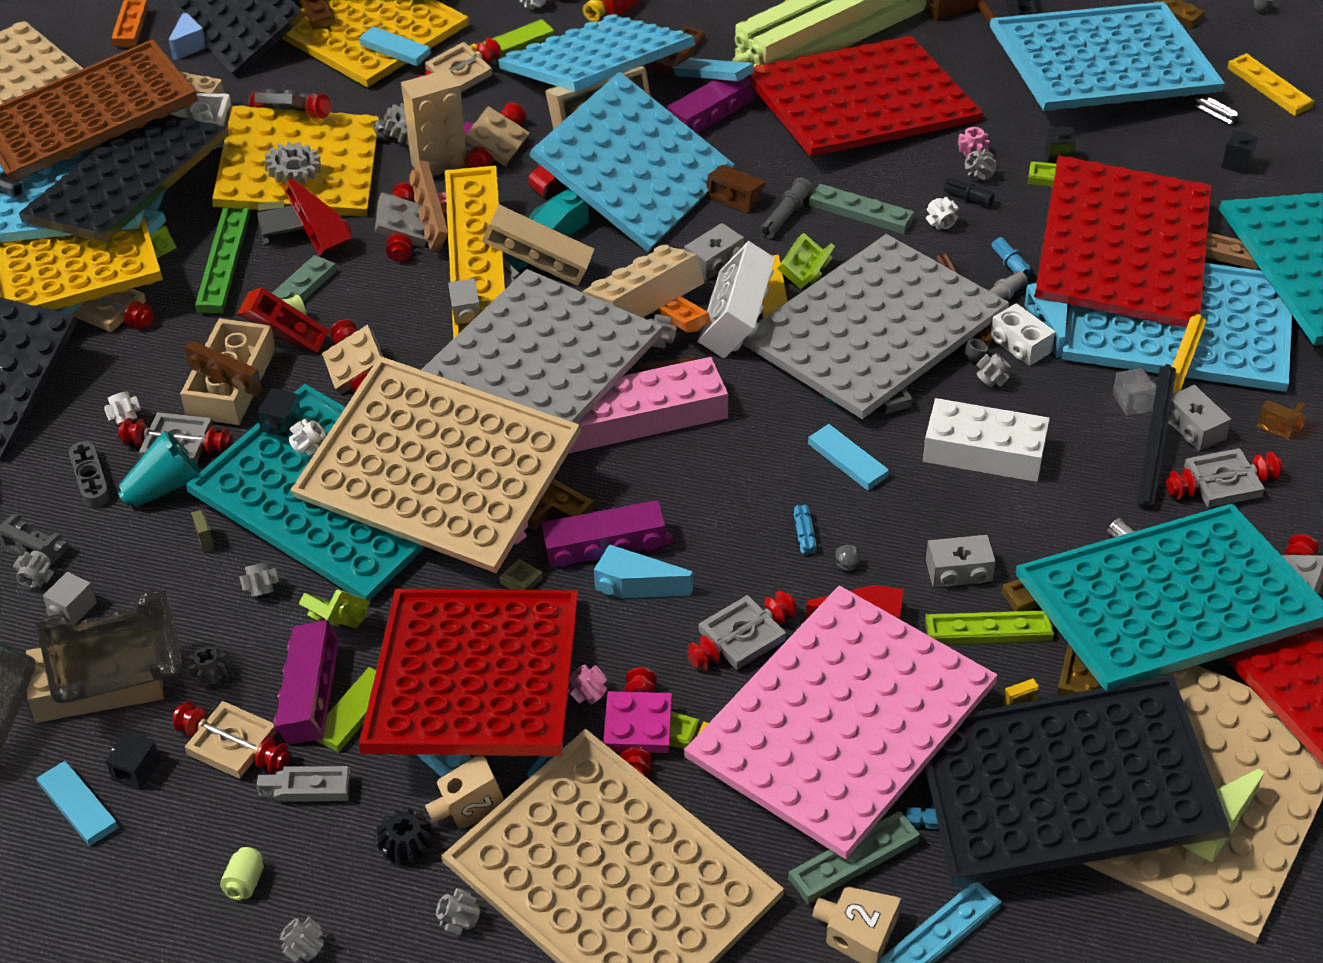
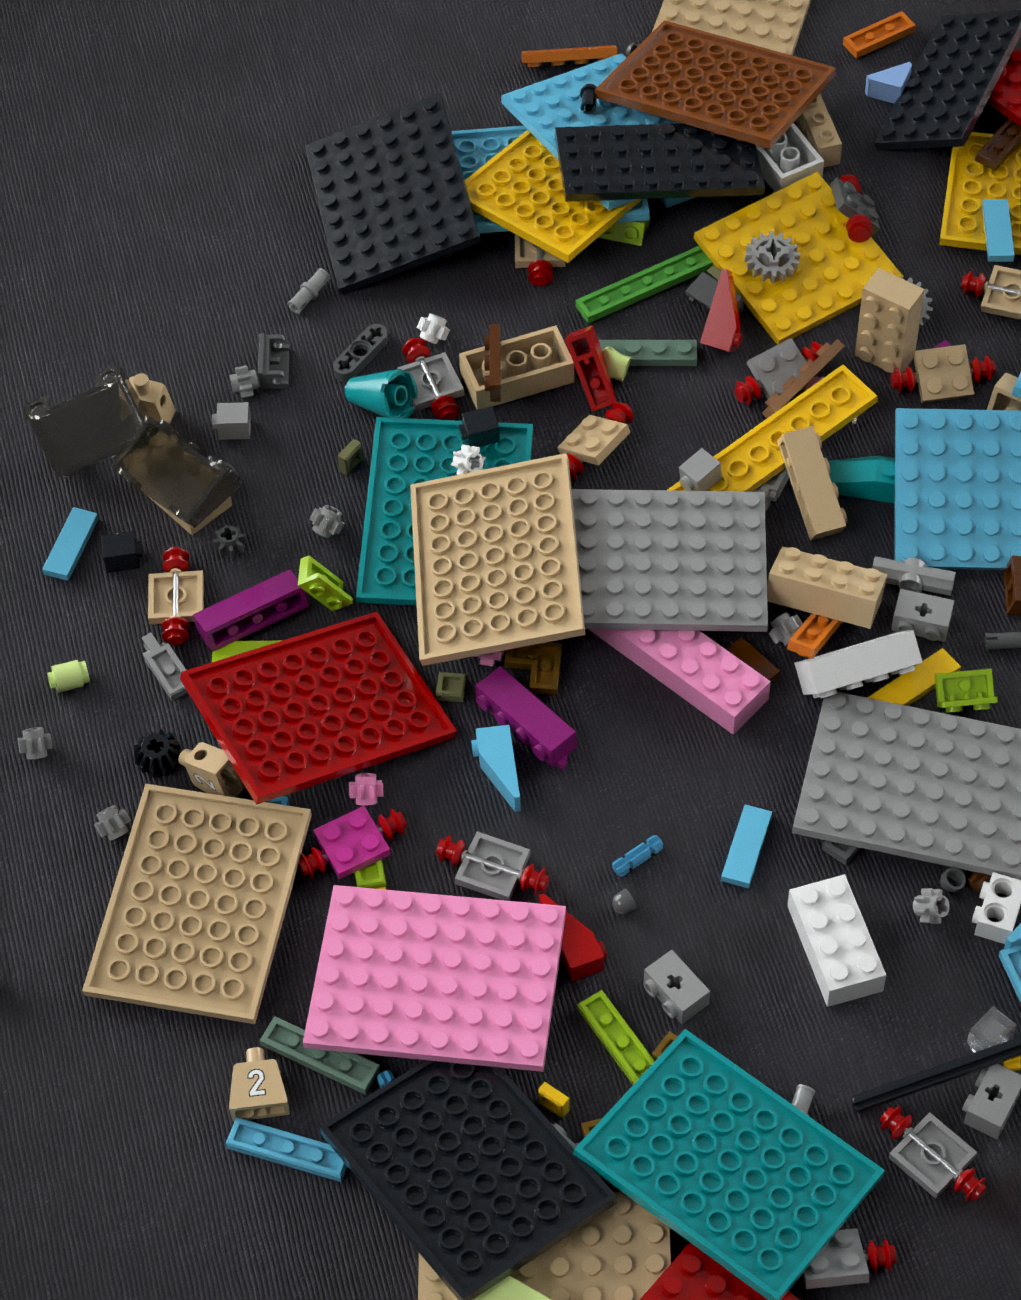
camera: 60 degrees right, 10 degrees up
none -> light grey piece [872,556,956,596]

